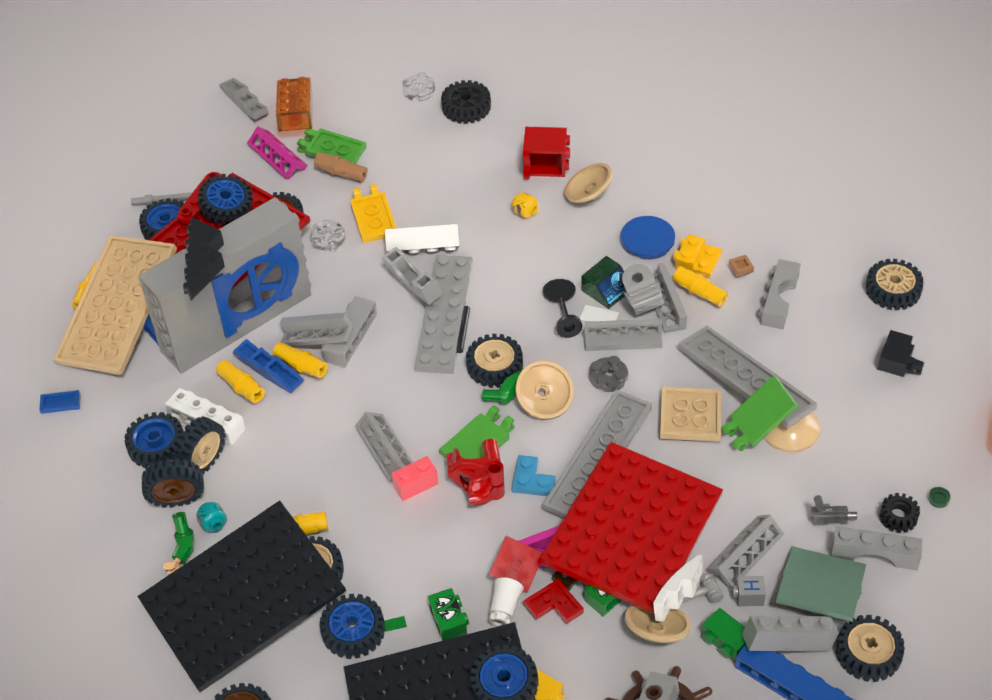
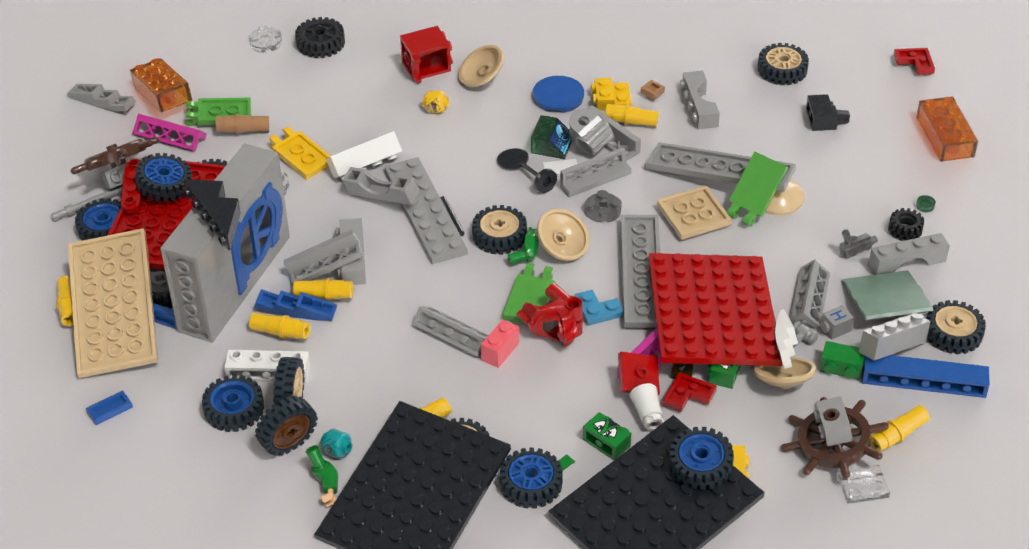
camera: 30 degrees left, 5 degrees down
none -> reddish brown brick [70,137,159,189]

